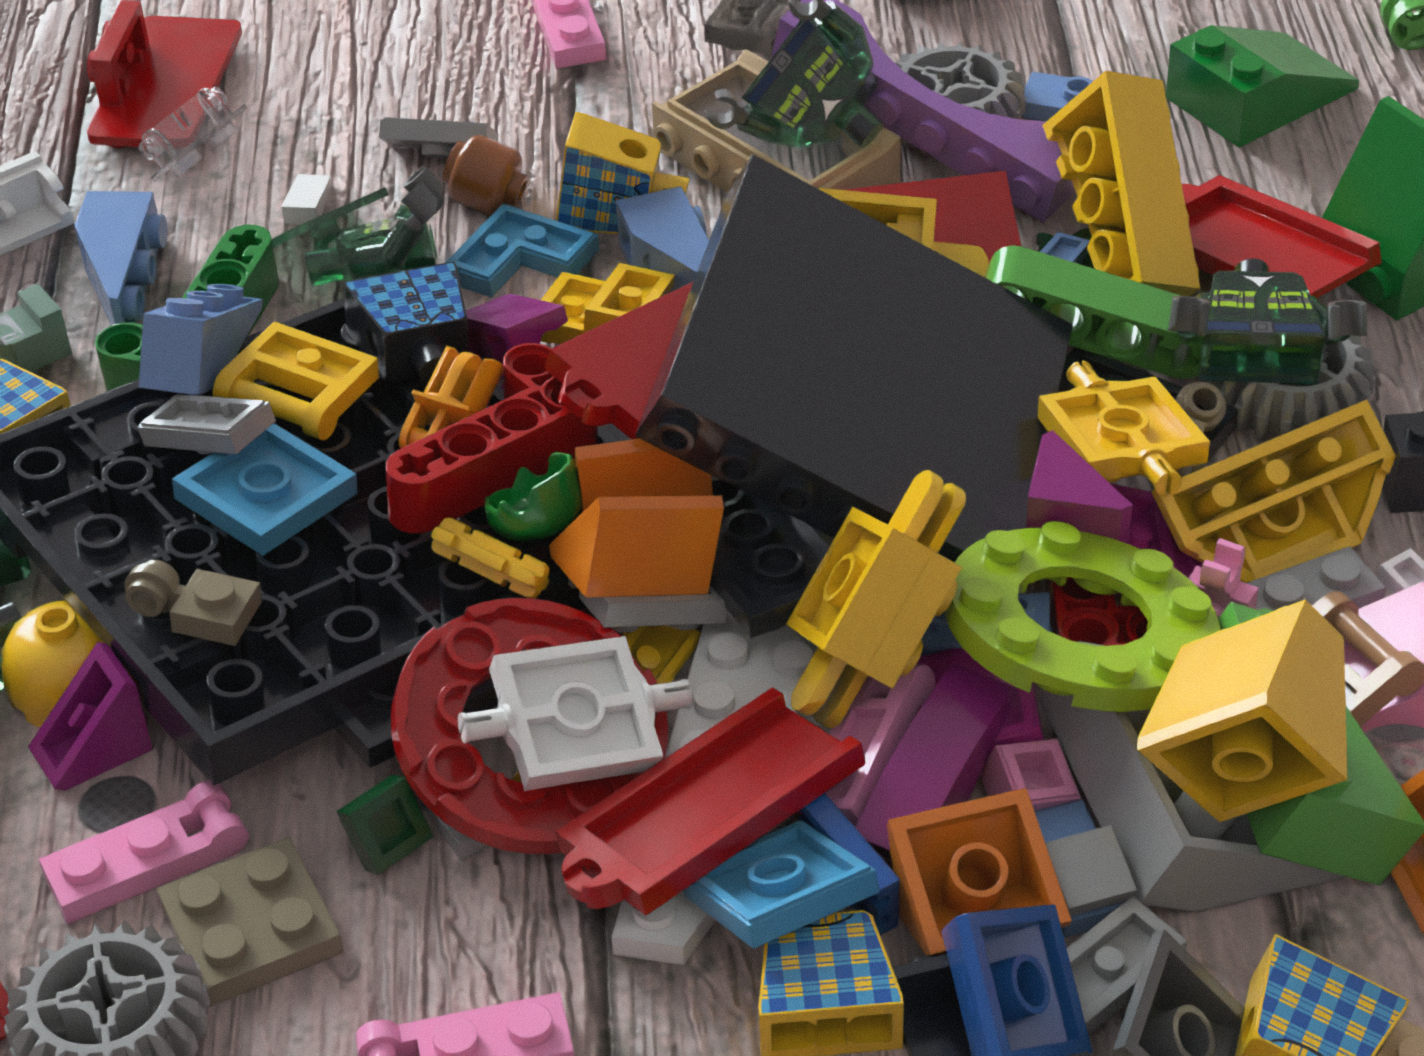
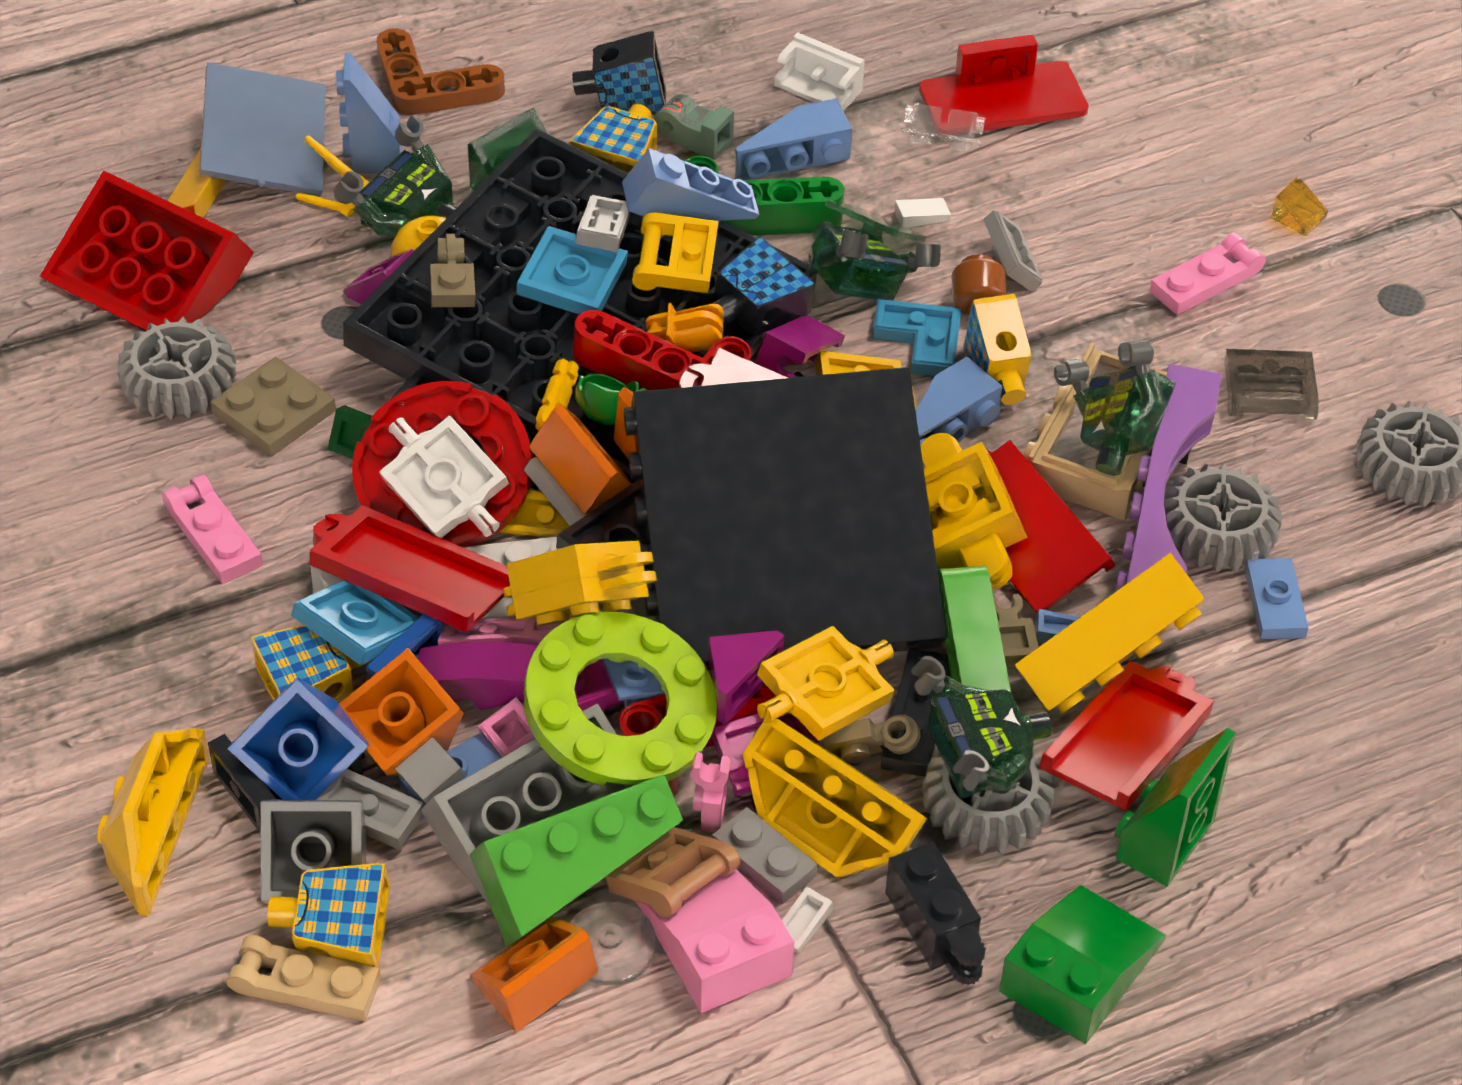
camera: 65 degrees right, 5 degrees up
bright pink plate [39,781,249,924] -> none
yellow slope [1137,599,1348,822] -> none
green slope [1166,25,1359,148] -> none

